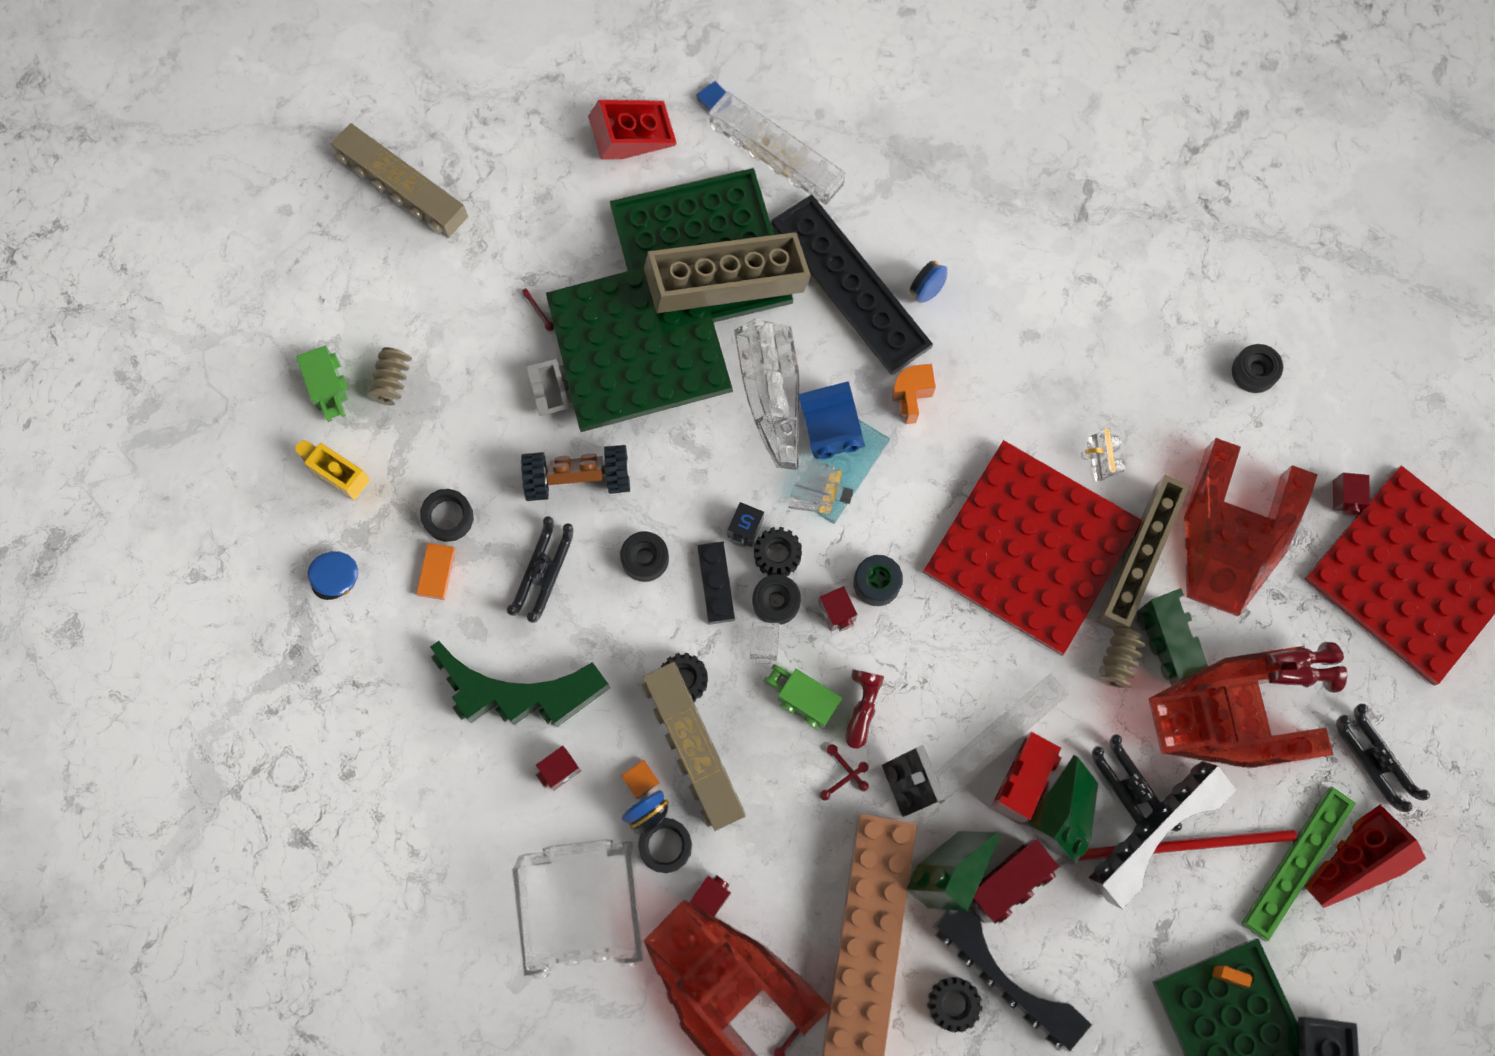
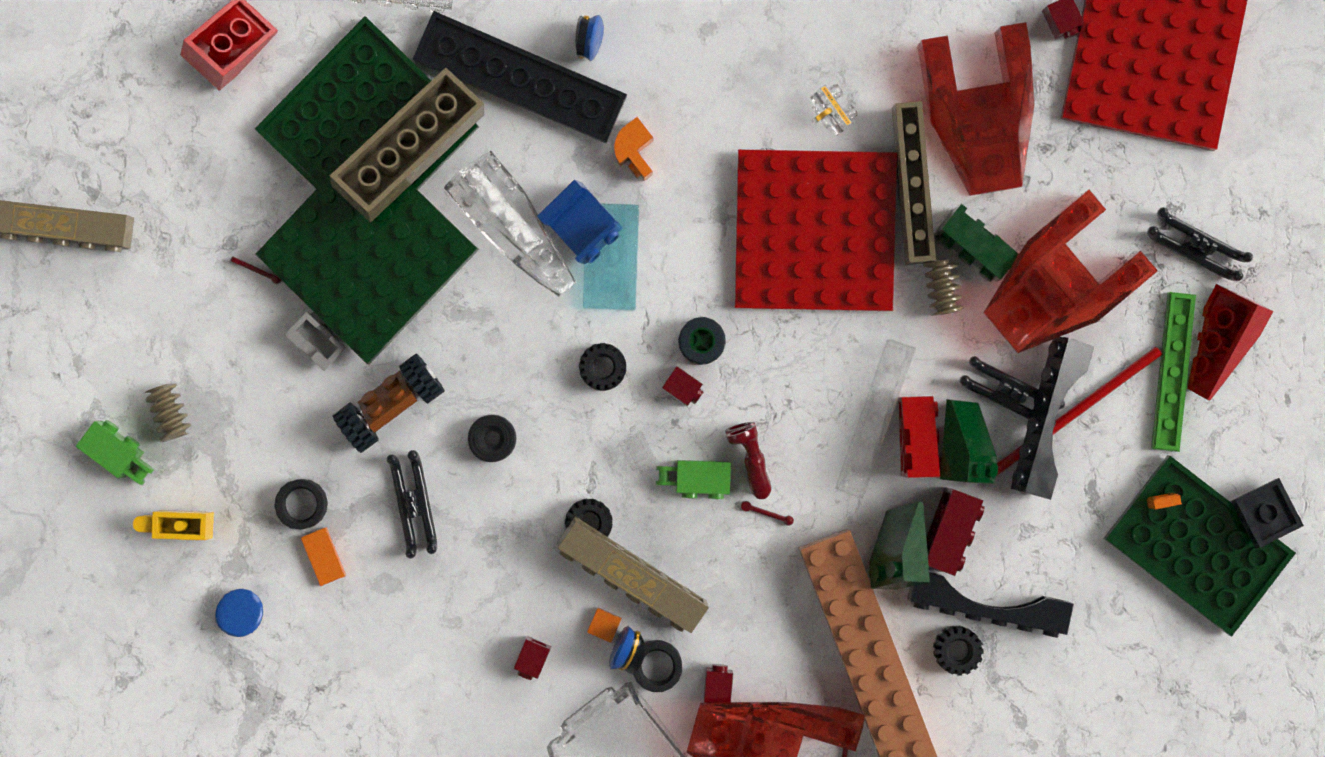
camera: 35 degrees left, 15 degrees up
dark green arch [430,641,611,727] -> none
black plate [697,541,735,625] -> none
black brick [727,502,764,547] -> none
black tyre [752,574,801,625] -> none
clear torso [788,454,854,513] -> none
dark red hinge [820,762,869,801] -> none
black hinge [882,745,945,817] -> none
dark red piece [1264,642,1348,693] -> none

